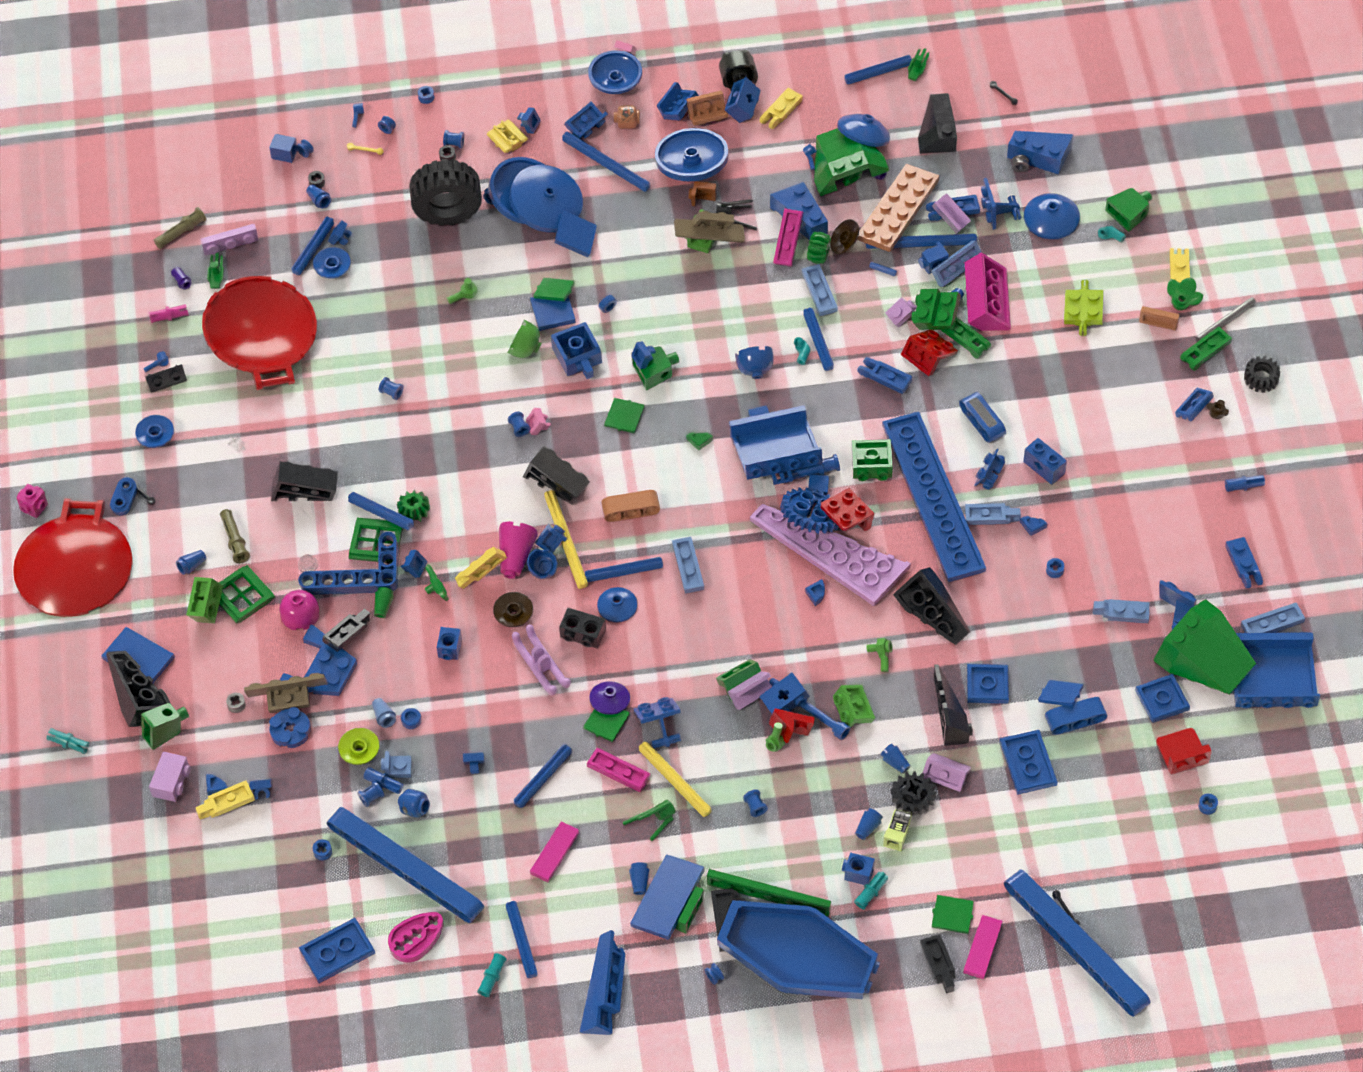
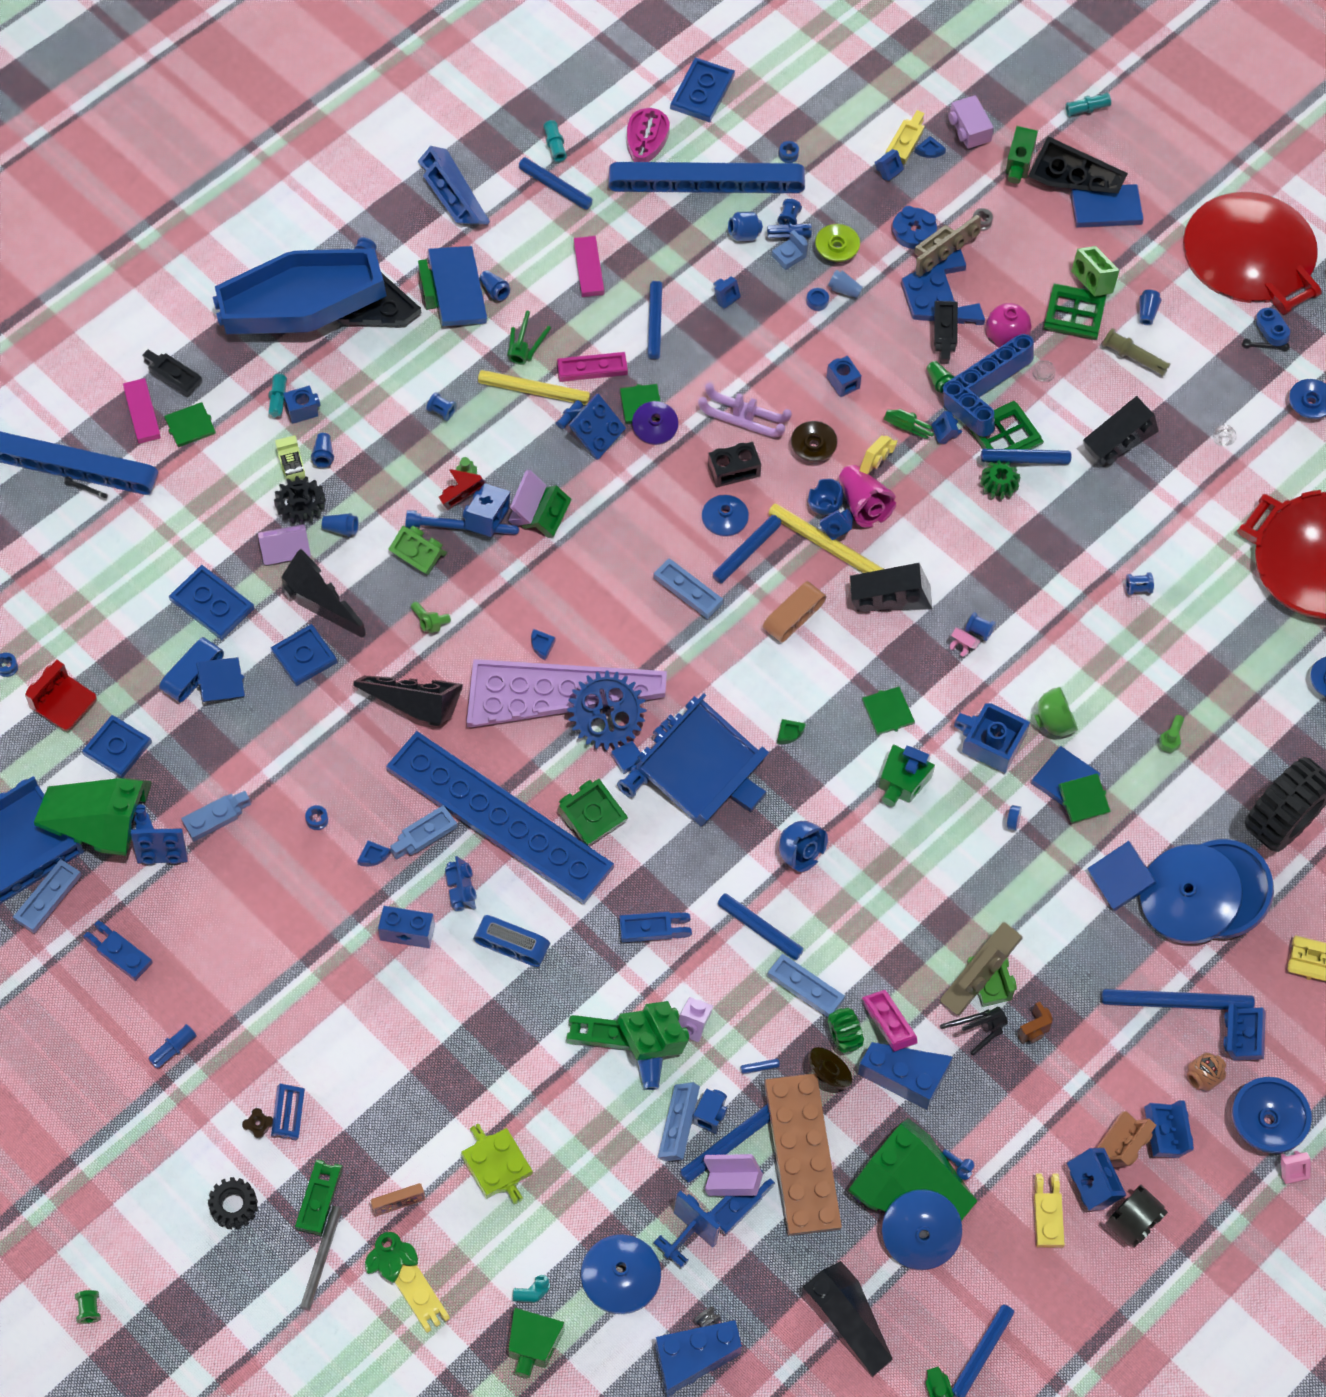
camera: 140 degrees right, 5 degrees up
blue tile [517,107,541,134] -> none
blue dish [655,128,729,182] -> none
green tile [707,869,832,917] -> none
teal arm [793,337,811,365] -> none
red bracket [820,488,875,531] -> none
red bracket [900,330,958,376] -> none
dark pink slope [965,252,1011,331] -> none

